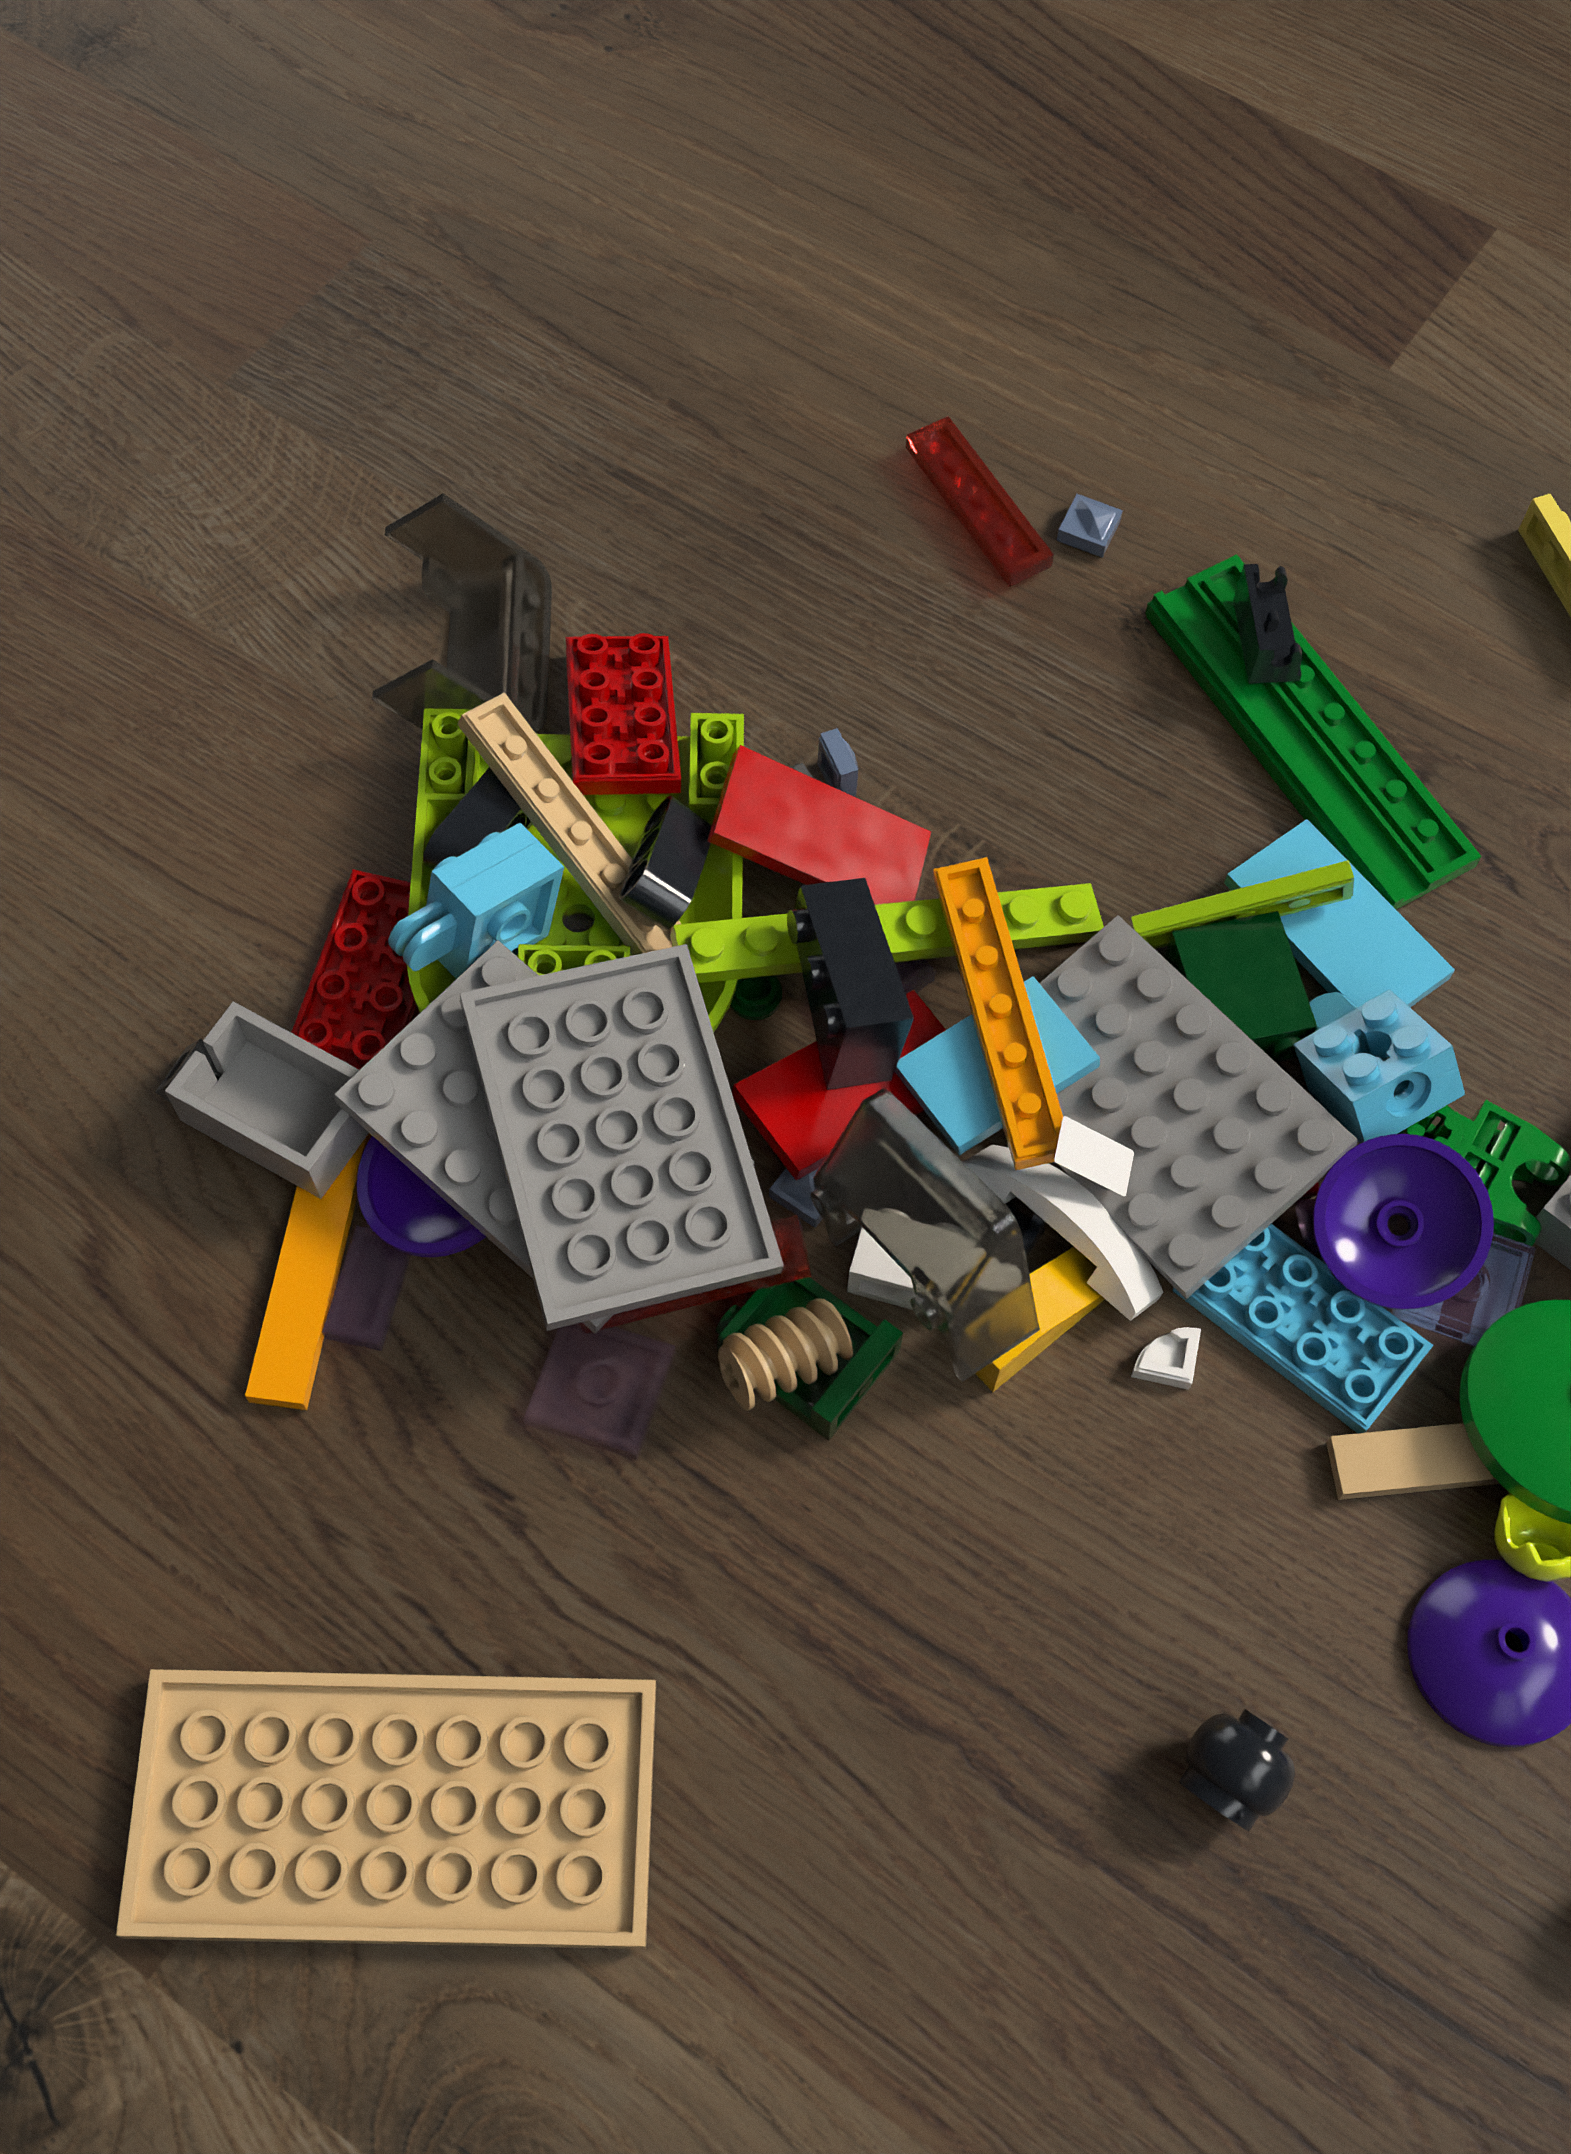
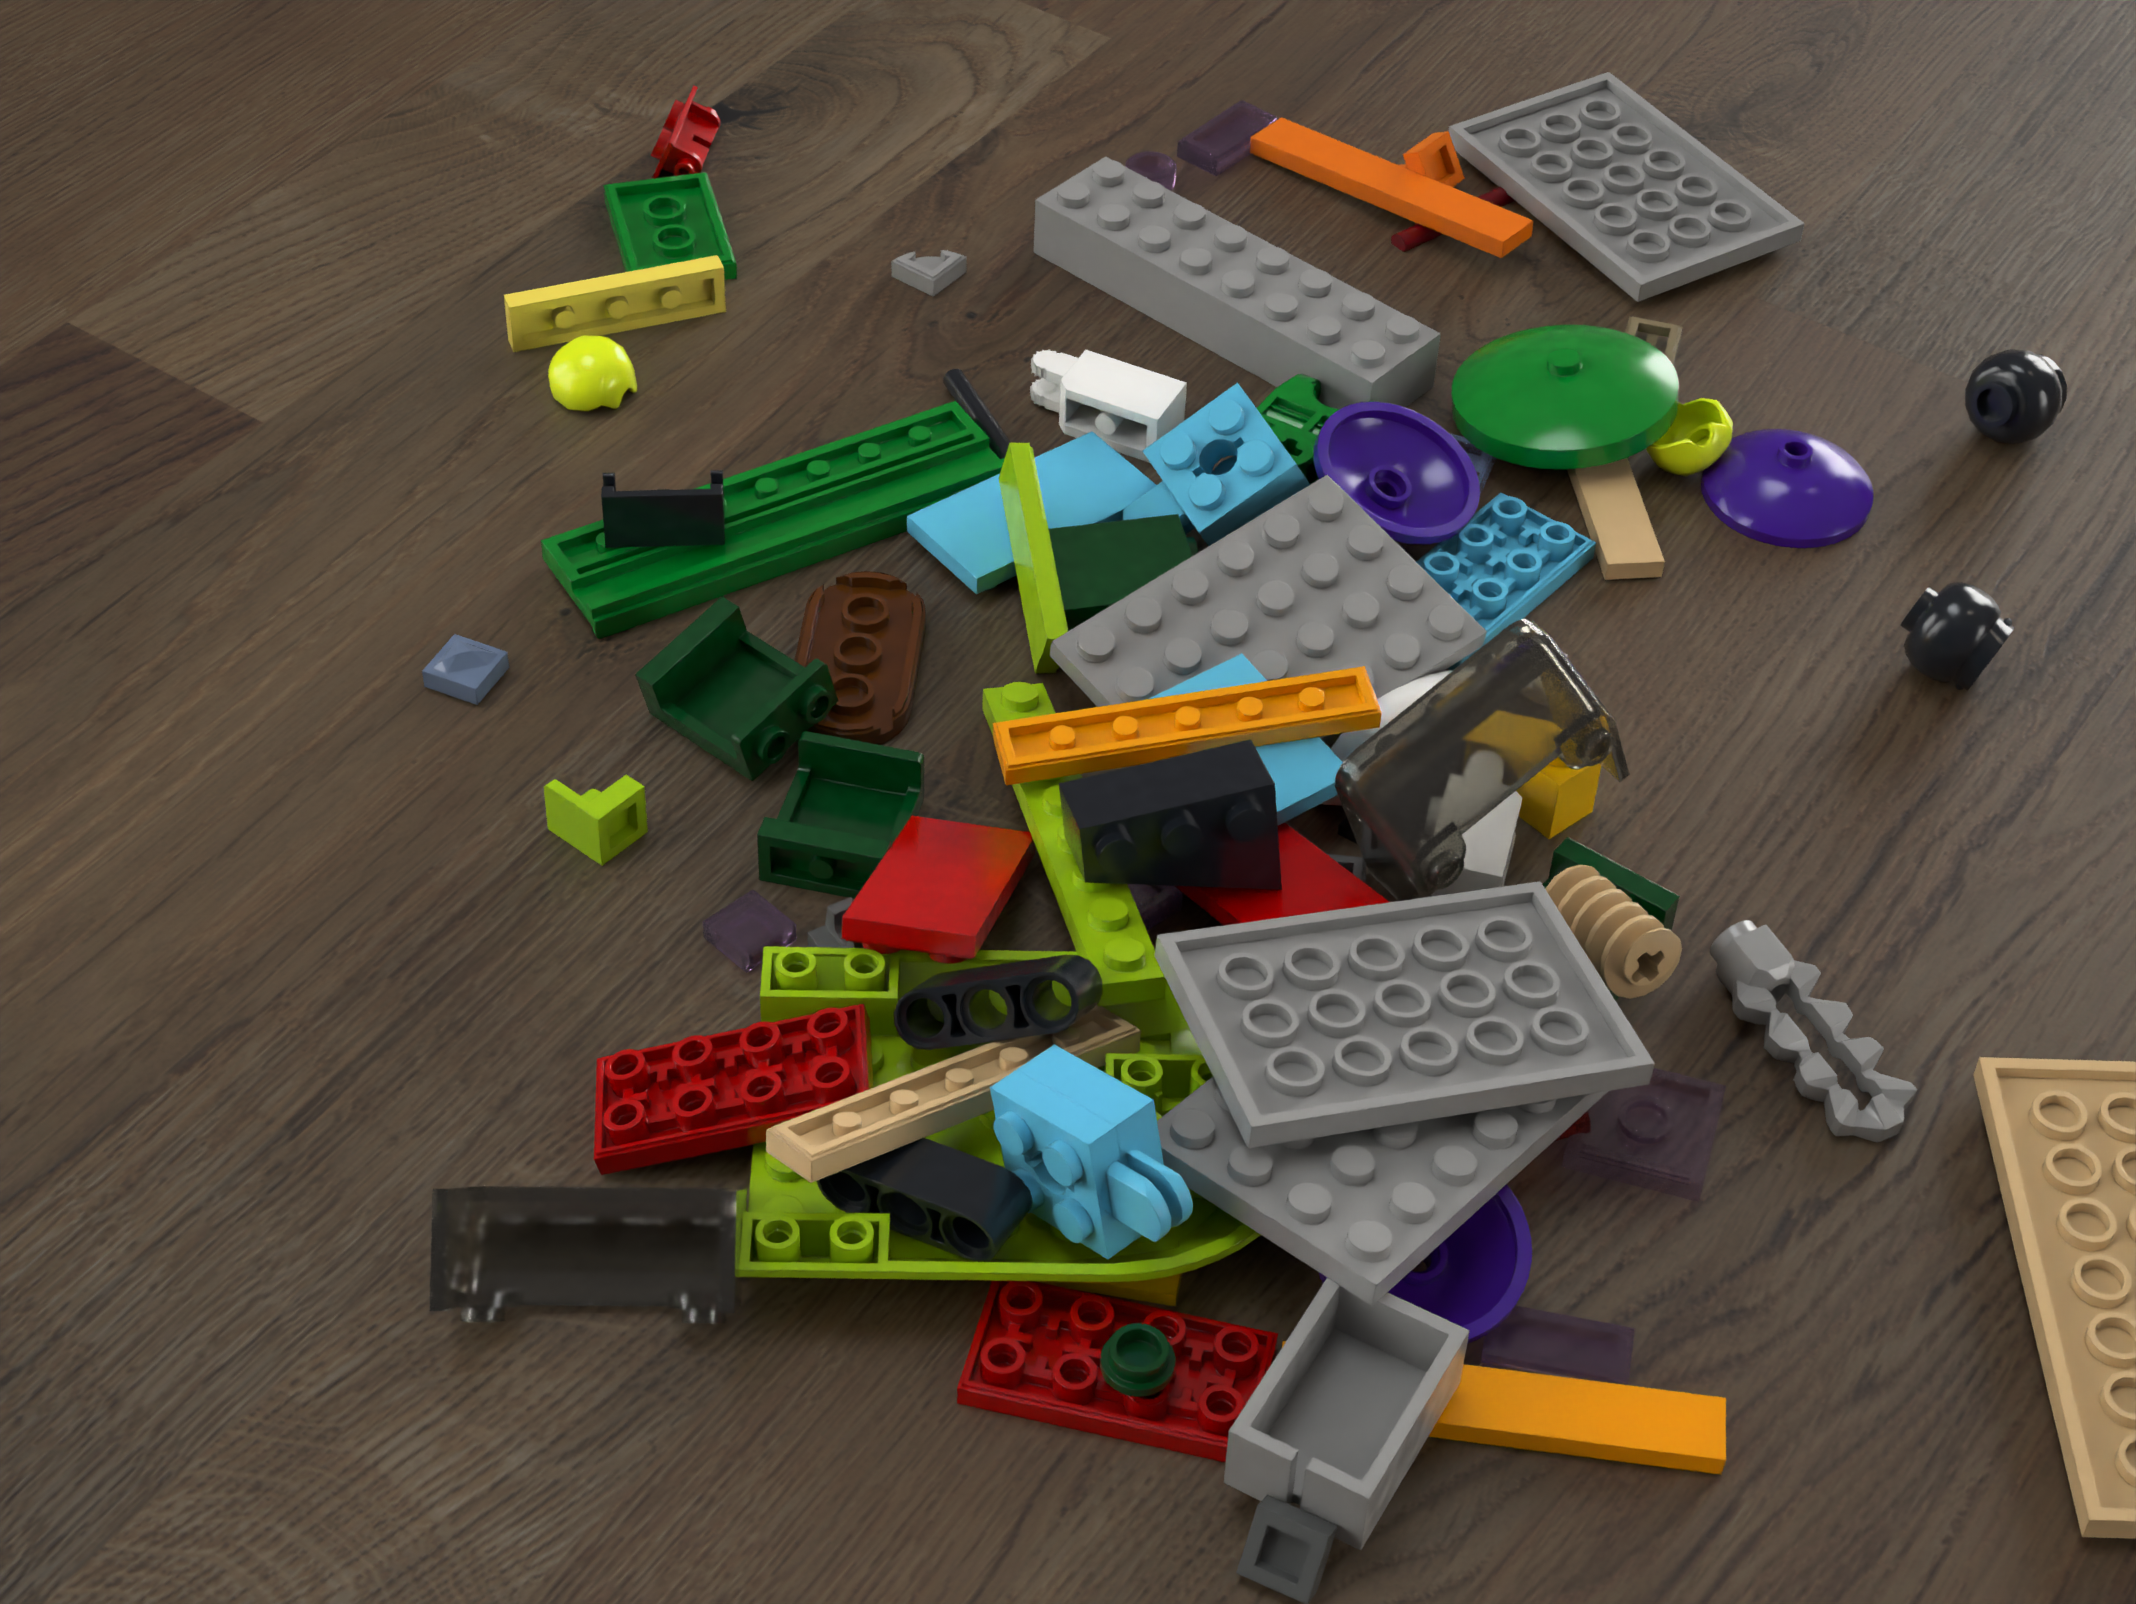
camera: 90 degrees left, 20 degrees down
sand blue tile [818,728,858,797] -> none
clear red plate [905,416,1054,587] -> none
white sticker [1054,1116,1134,1196] -> none
none -> lime panel [544,774,648,866]
none -> neon yellow hair [548,335,637,411]
none -> dark green panel [635,596,838,782]
none -> clear purple tile [703,889,797,973]
none -> dark green panel [757,731,924,899]
none -> reddish brown tile [794,571,926,745]
none -> black bar [943,369,1011,459]
none -> white hinge [1030,349,1187,463]
none -> dark green plate [1100,1323,1176,1397]
none -> light grey sword [1710,920,1917,1143]

